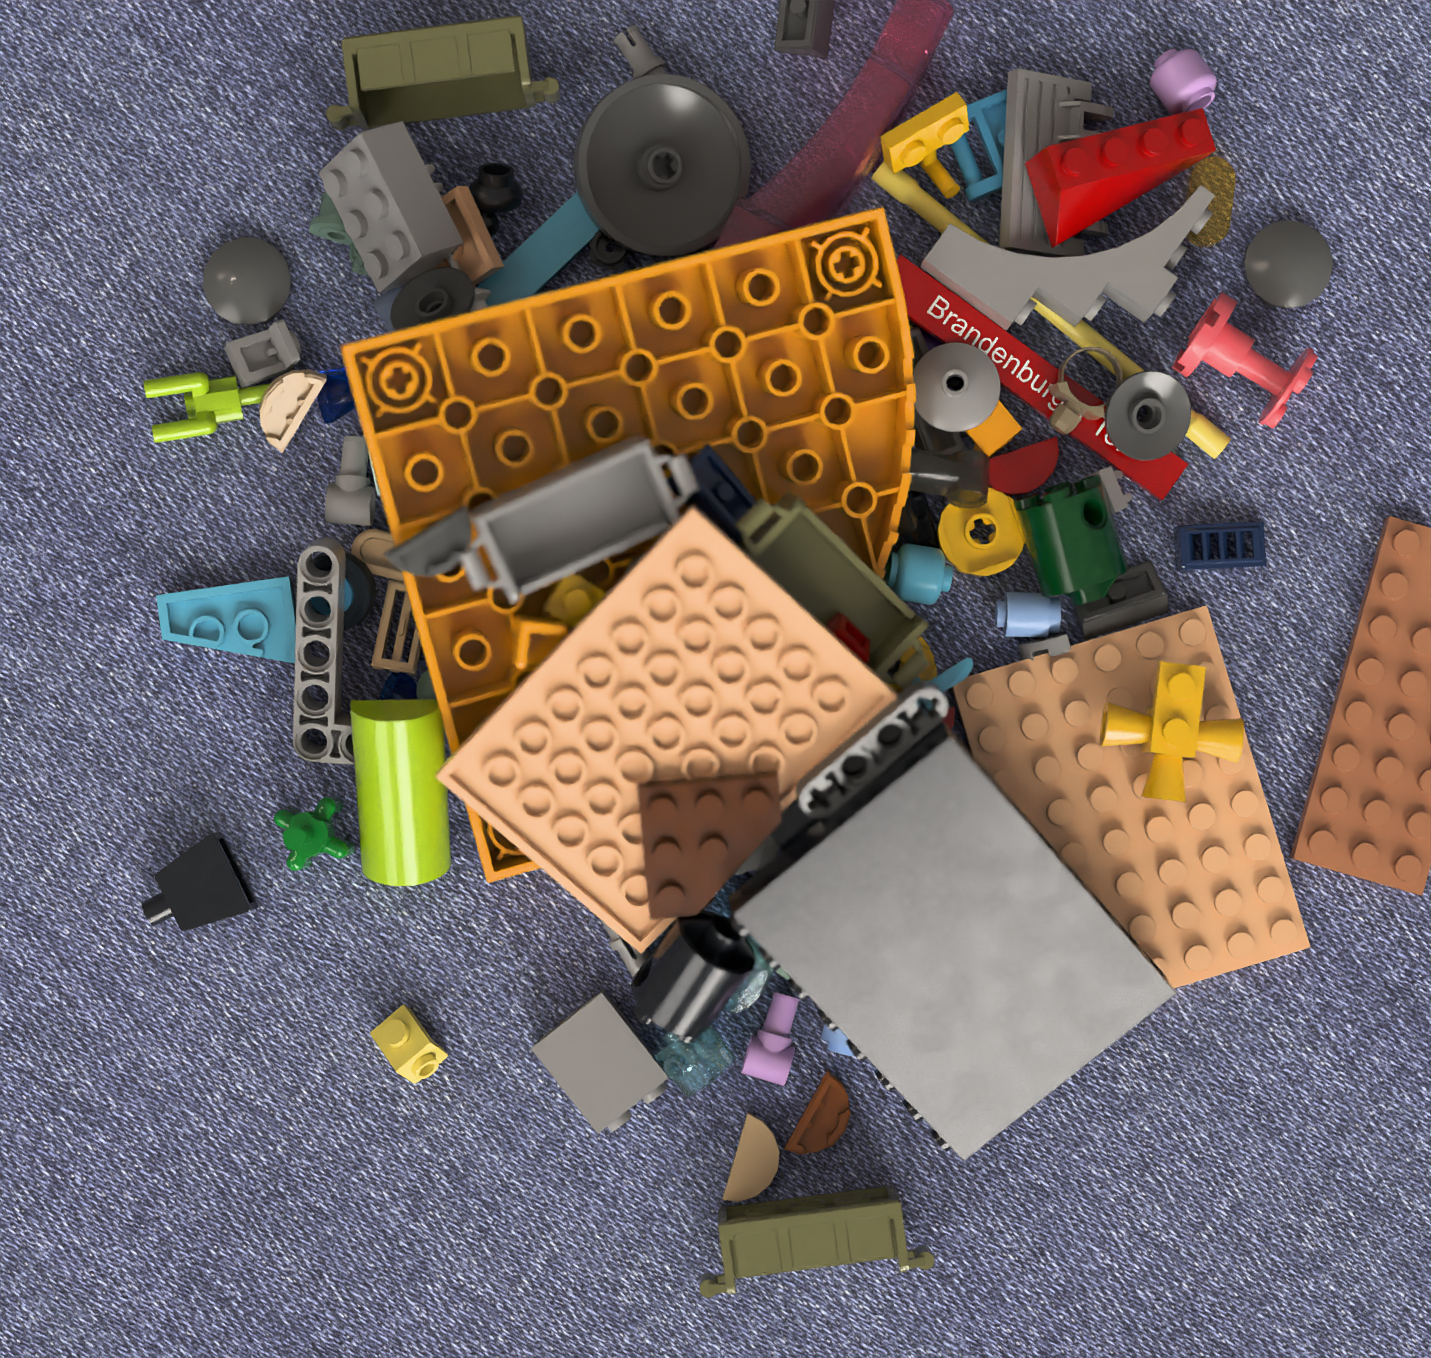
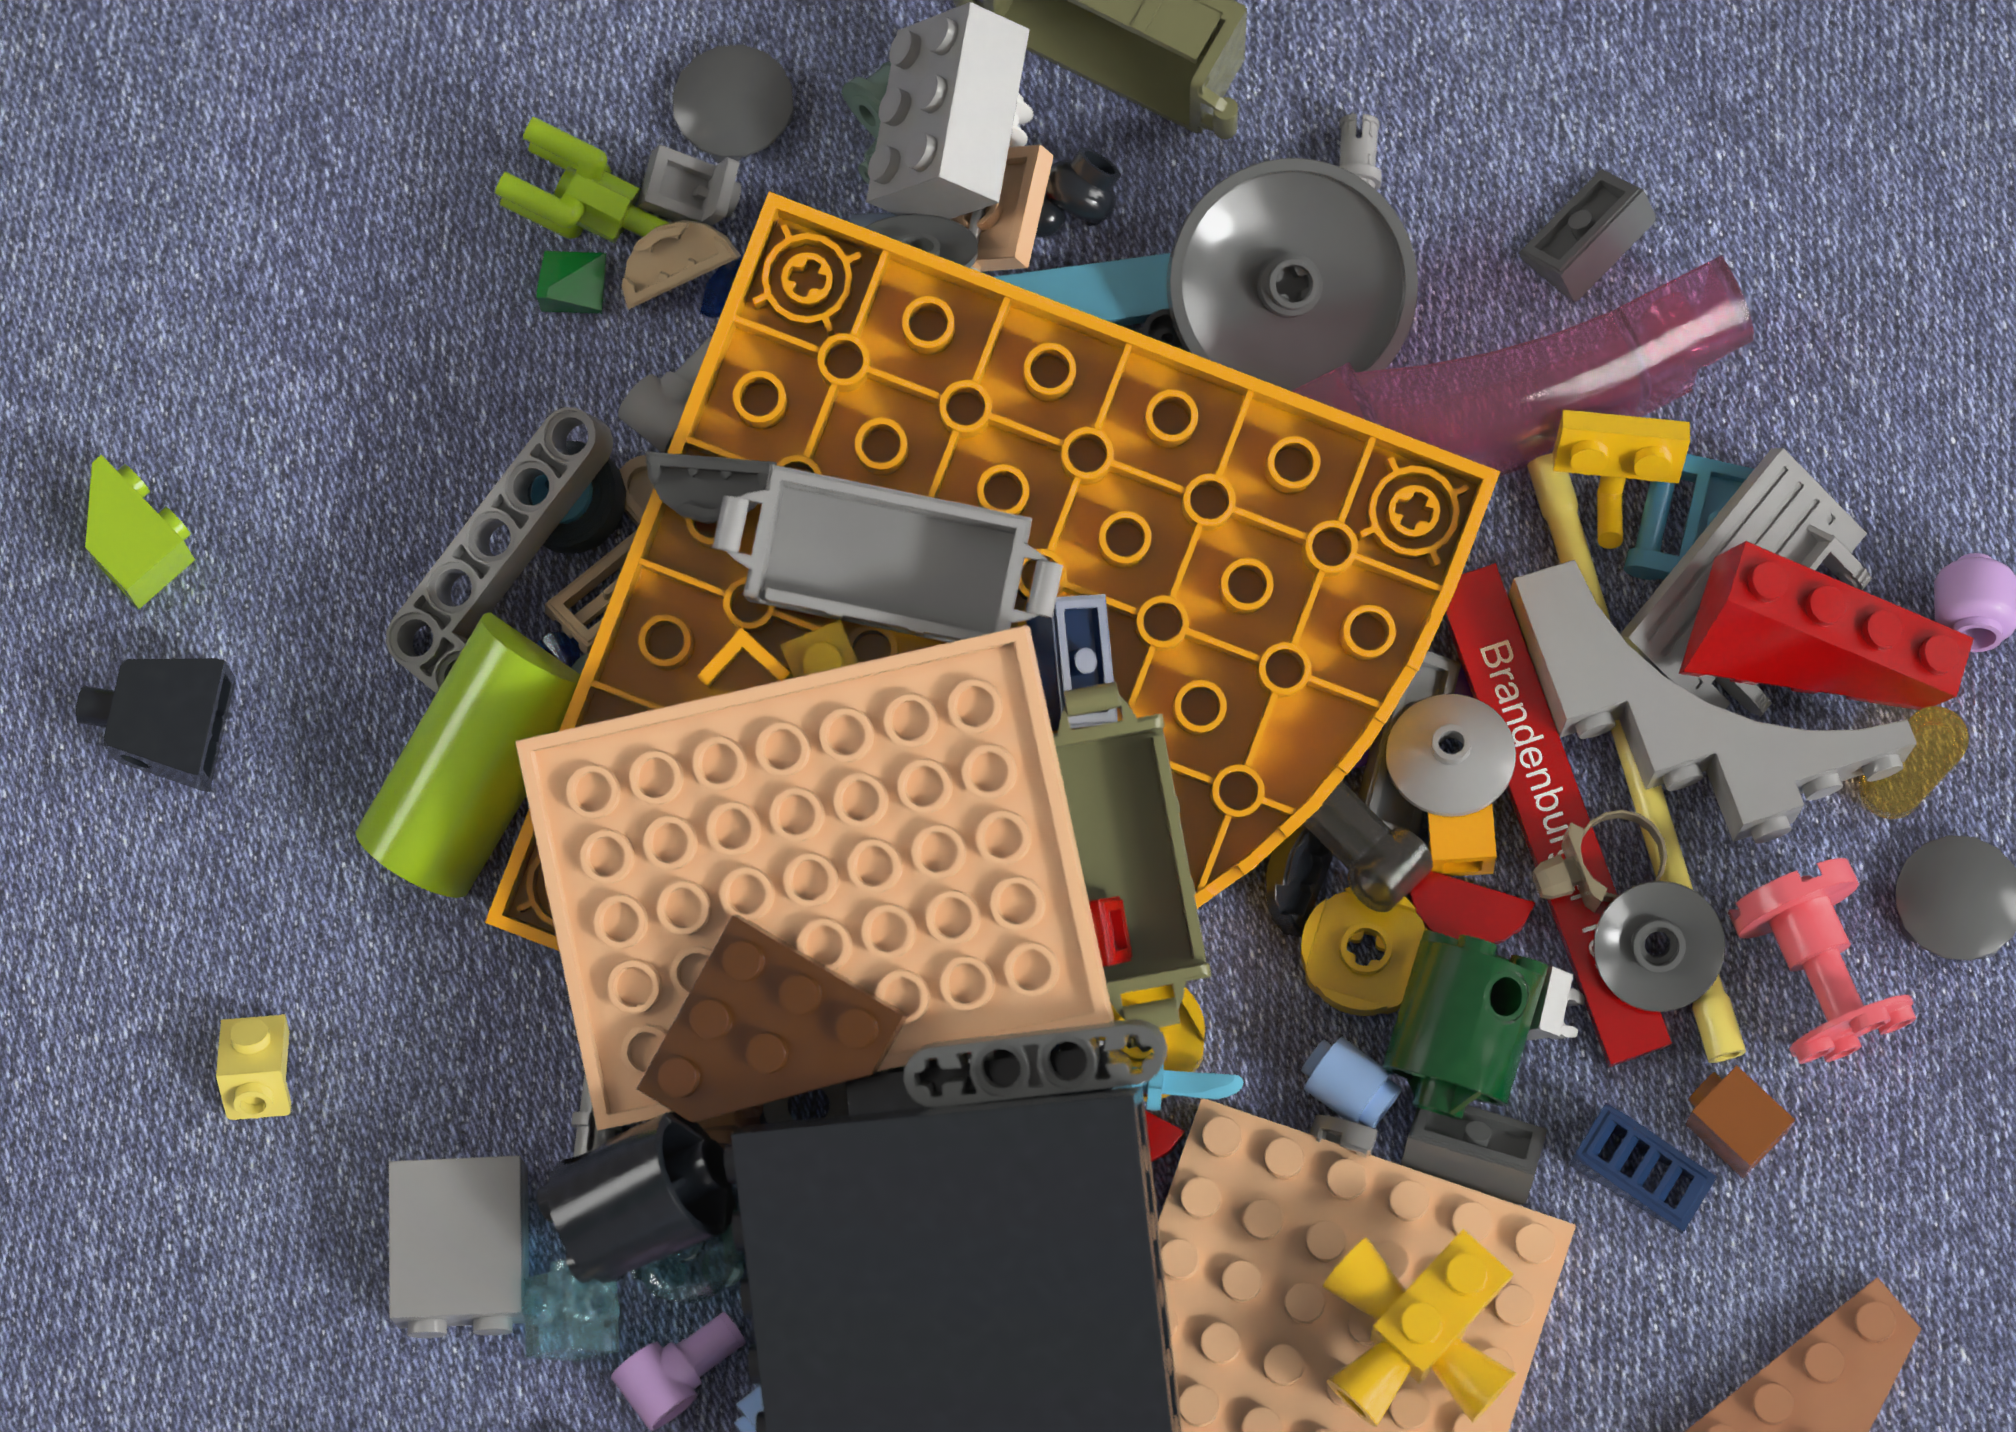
camera: 45 degrees right, 15 degrees down
medium azure wing [156,576,296,664] -> none
green plant [274,796,355,871] -> none
medium azure head [885,544,953,605] -> none
none -> lime slope [85,455,195,609]
none -> green slope [536,251,607,314]
none -> dark orange brick [1685,1065,1795,1178]

